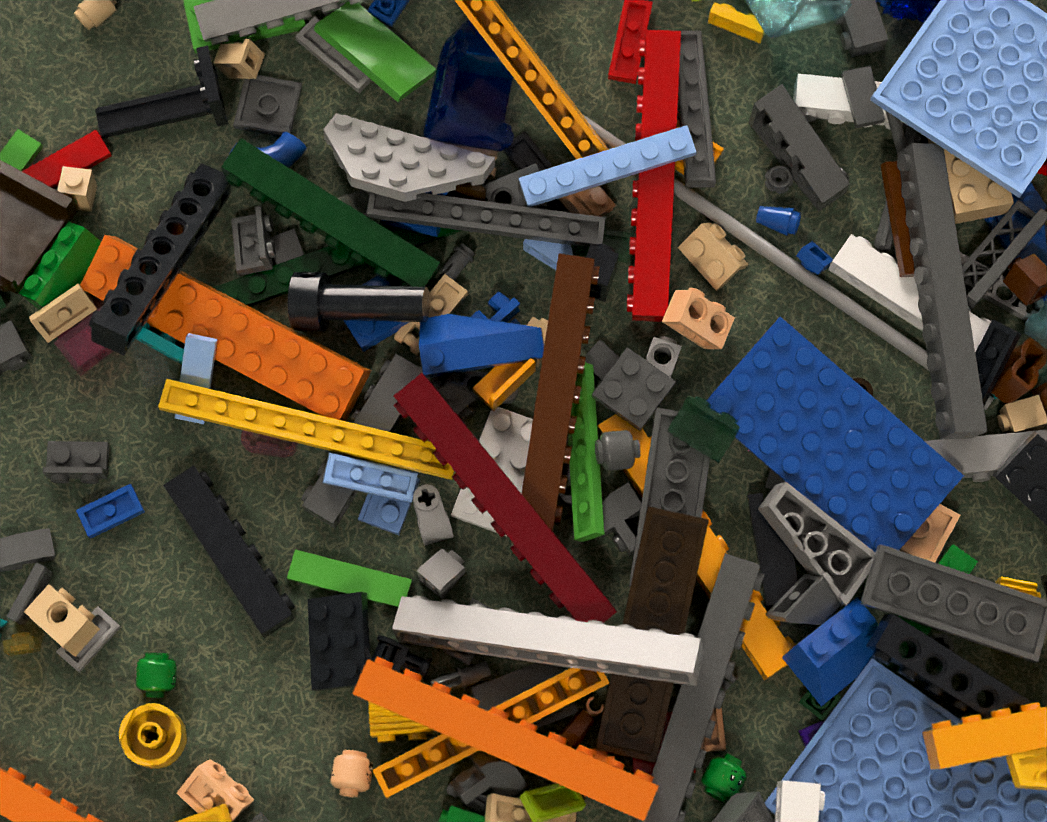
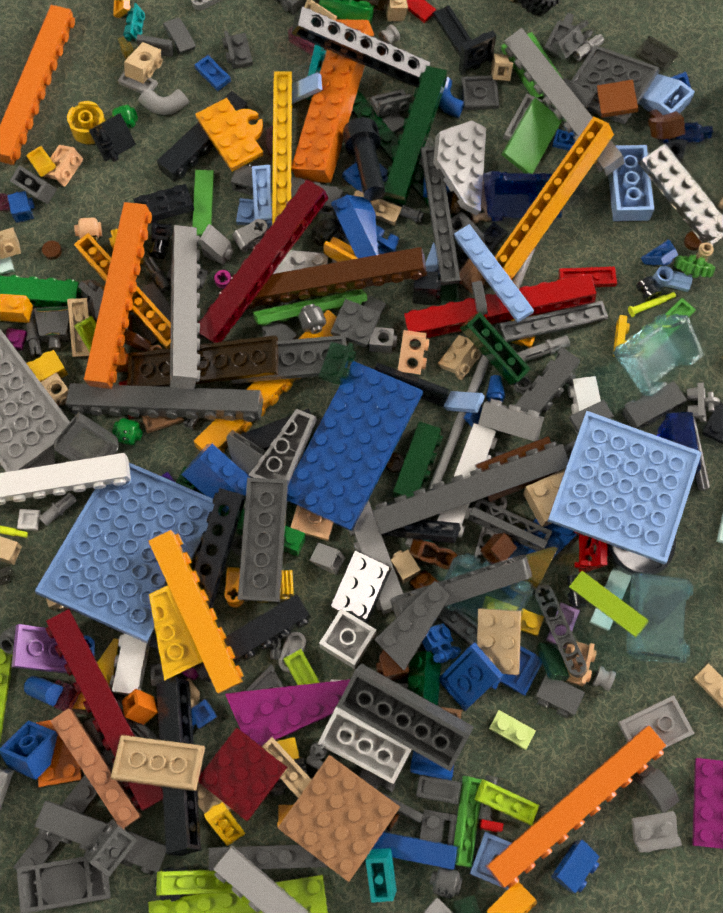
camera: 75 degrees right, 5 degrees down
none -> black hinge [89,113,136,162]
none -> light grey cylinder [138,88,189,116]
none -> light orange plate [195,98,263,172]
none -> dark pink bush [214,270,231,289]
none -> light orange piece [224,567,244,608]
none -> light grey brick [310,543,345,575]
none -> black tile [374,363,449,407]
none -> light grey wheel [378,24,400,45]
none -> dark green brick [393,421,443,498]
none -> light blue tile [443,391,485,413]
none -> dark green brick [460,312,531,384]
none -> dark grey beam [472,281,488,315]
none -> light grey brick [478,399,544,441]
none -> light grey pin [517,335,570,362]

